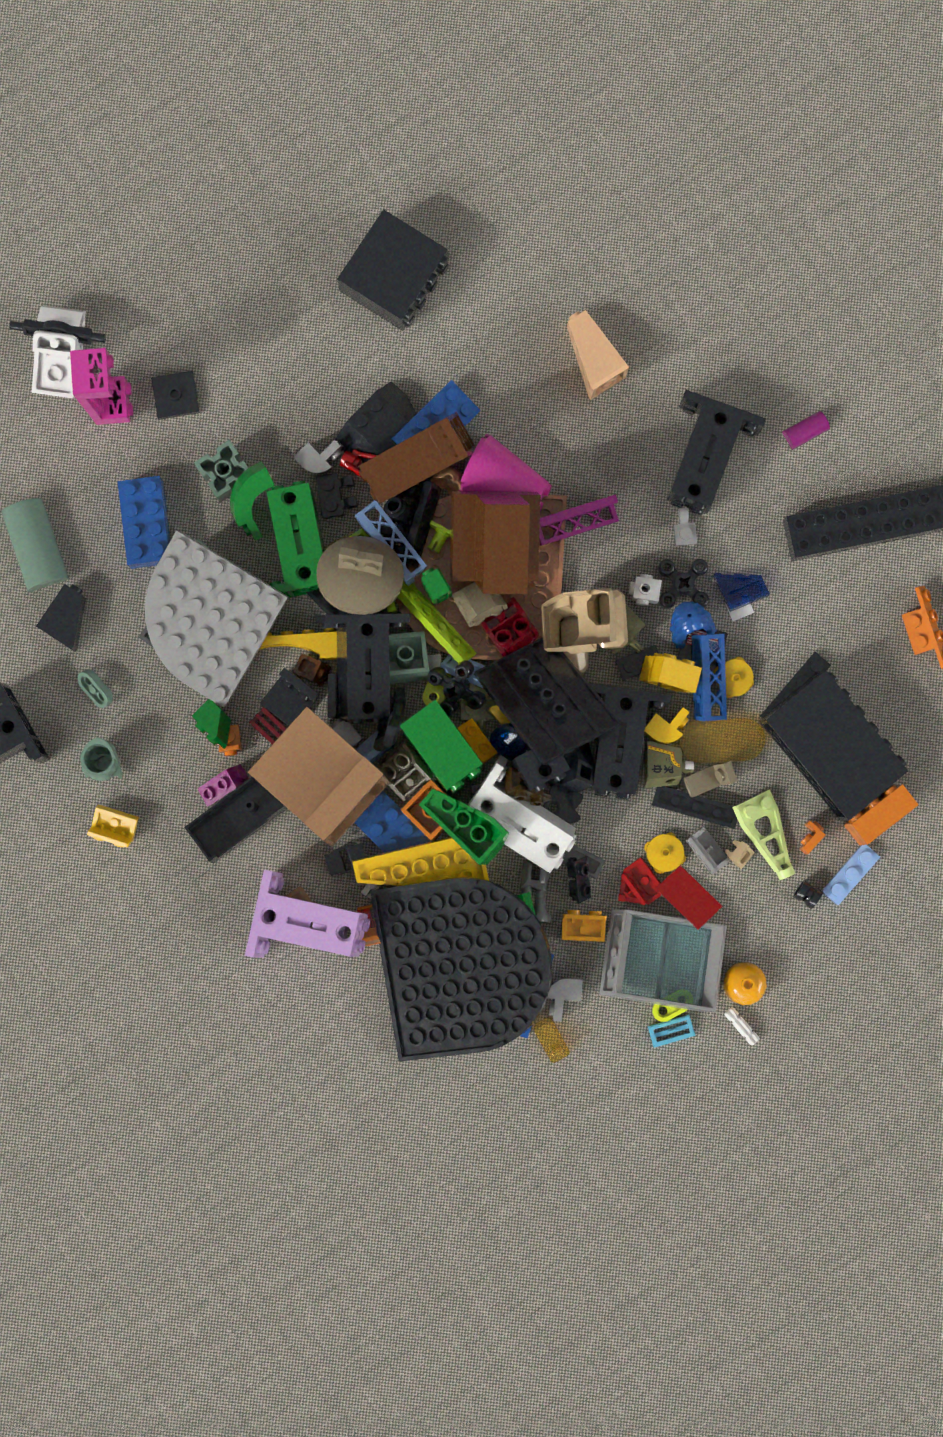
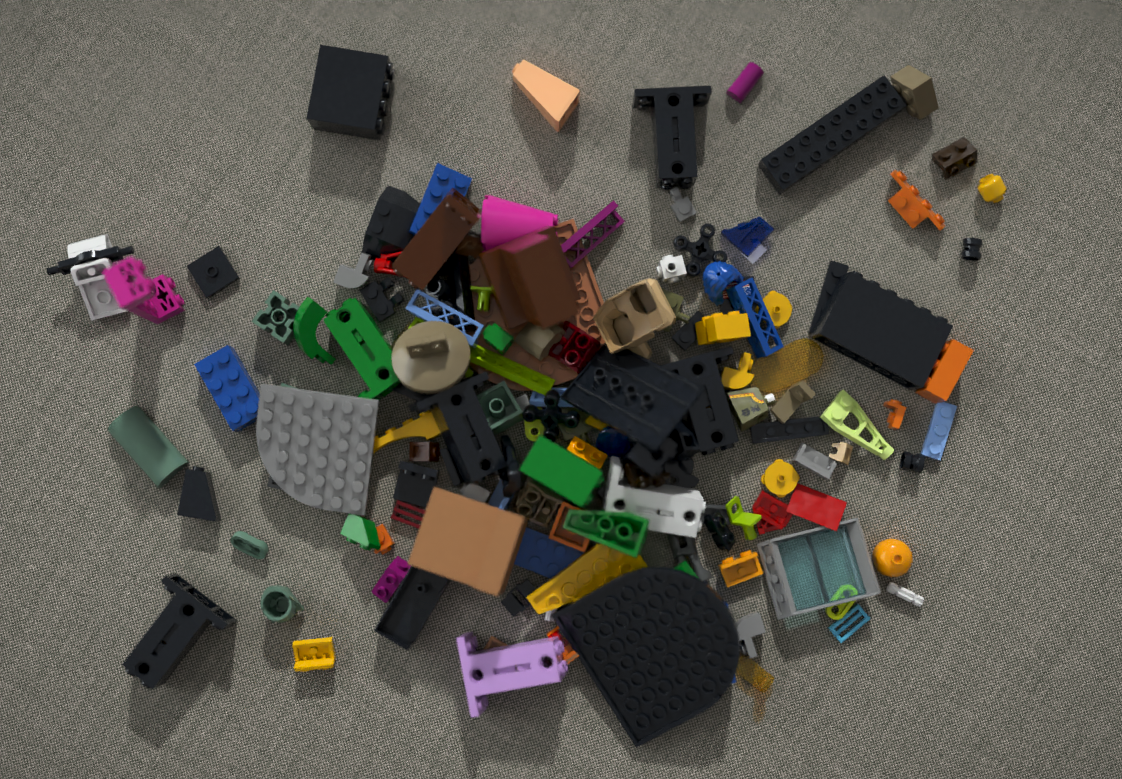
camera: 25 degrees left, 0 degrees up
none -> lime bracket [725,496,762,540]

